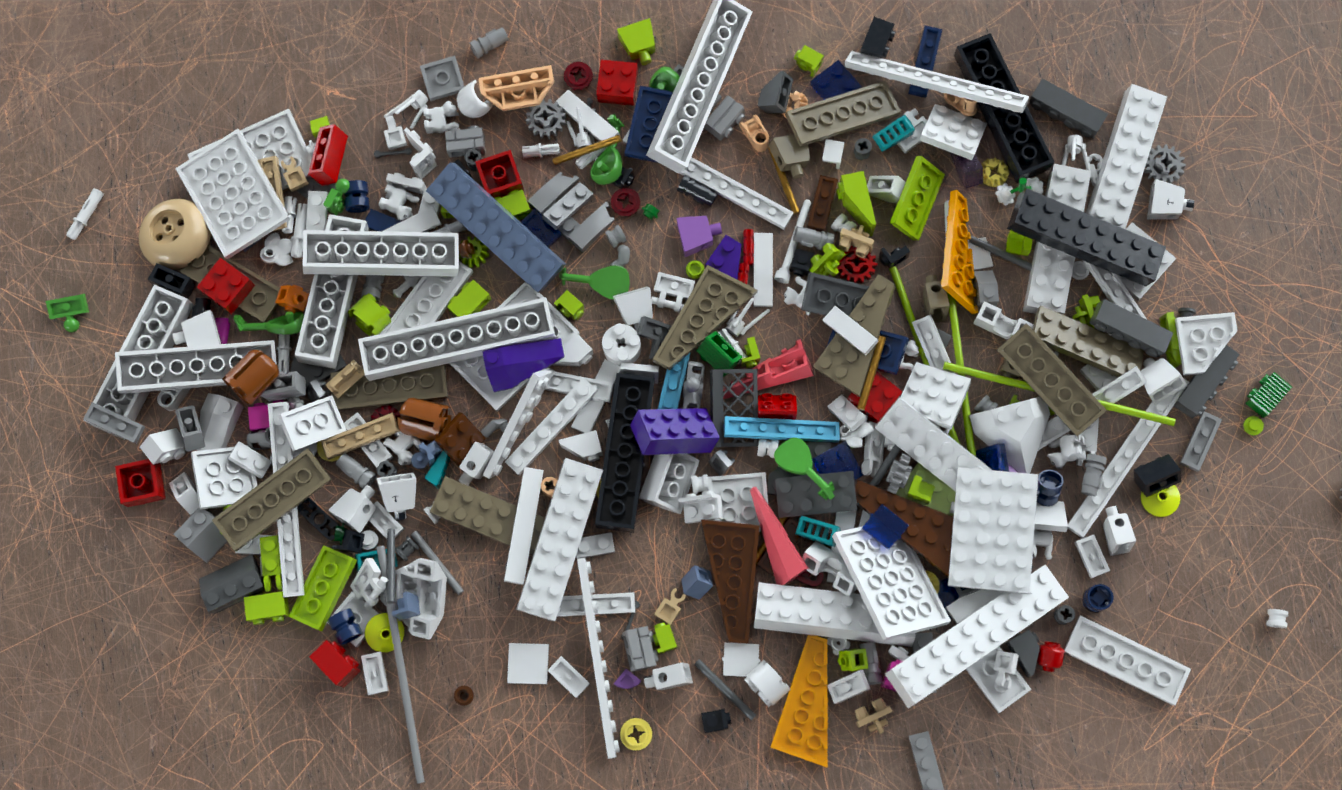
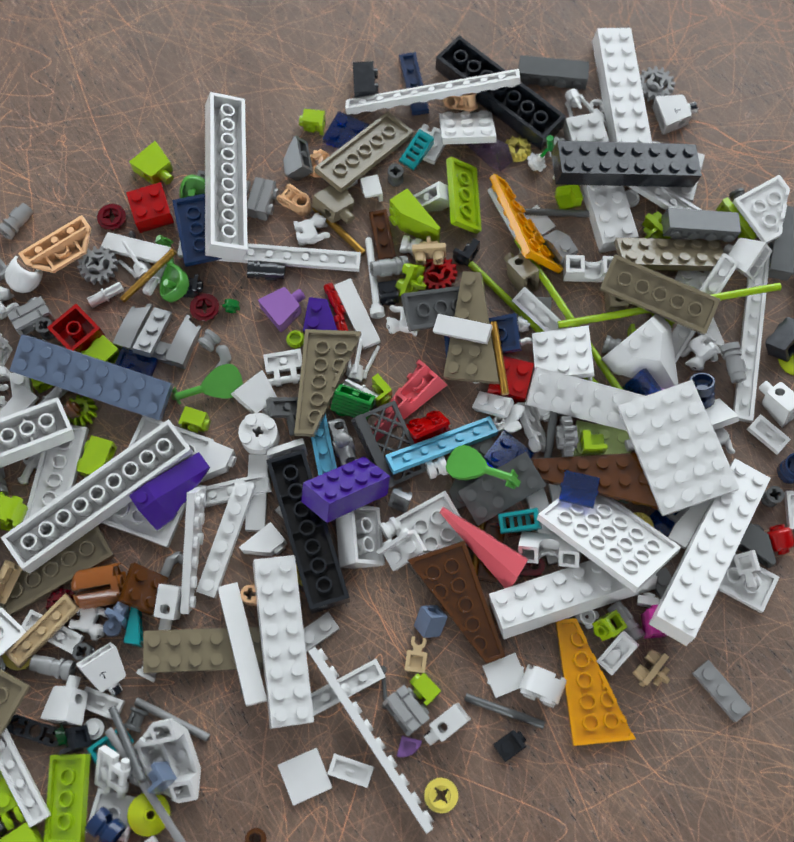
camera: 30 degrees left, 5 degrees down
none -> white animal [293,213,330,247]

